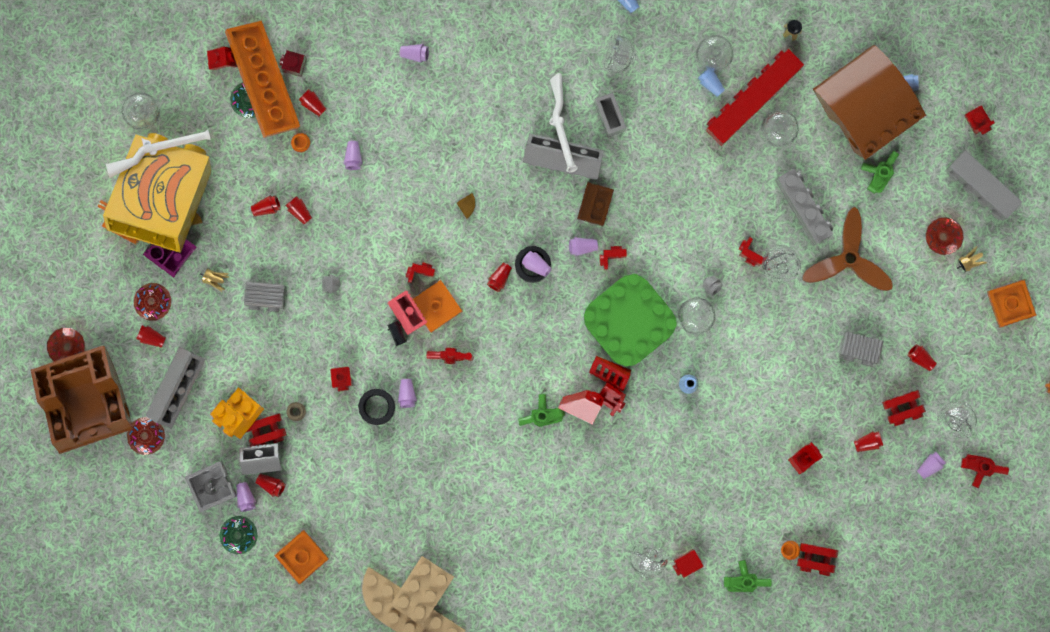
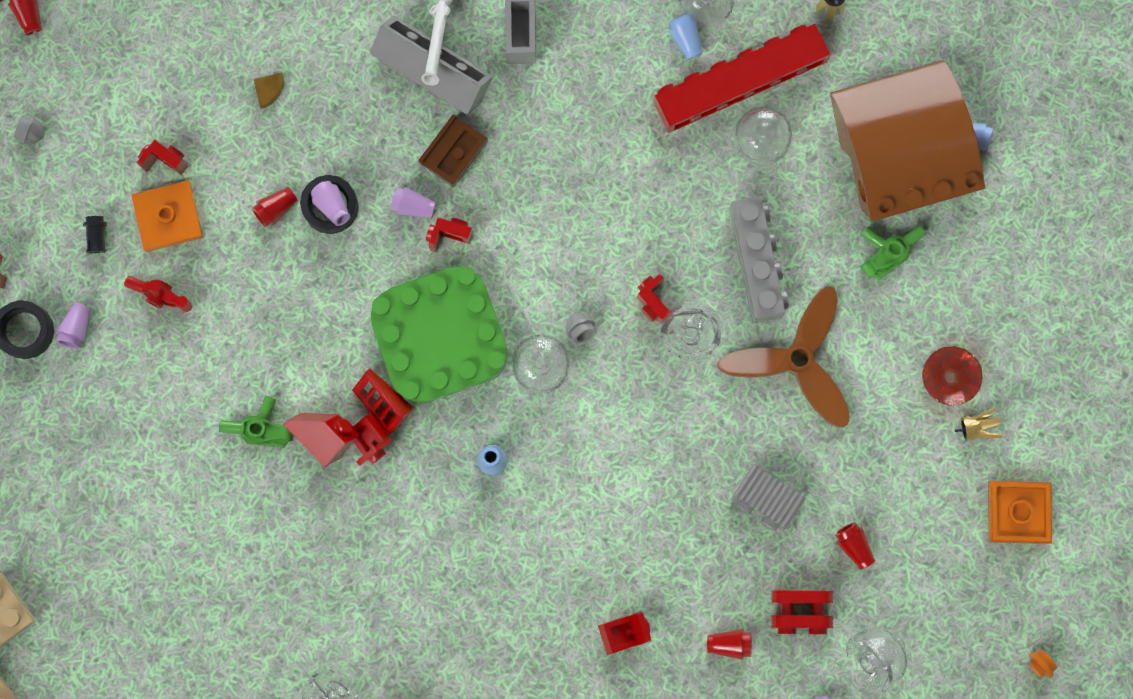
camera: 25 degrees right, 5 degrees down
coral brick [388,291,427,335] -> none
light grey brick [946,150,1022,221] -> none
red bracket [964,105,995,135] -> none

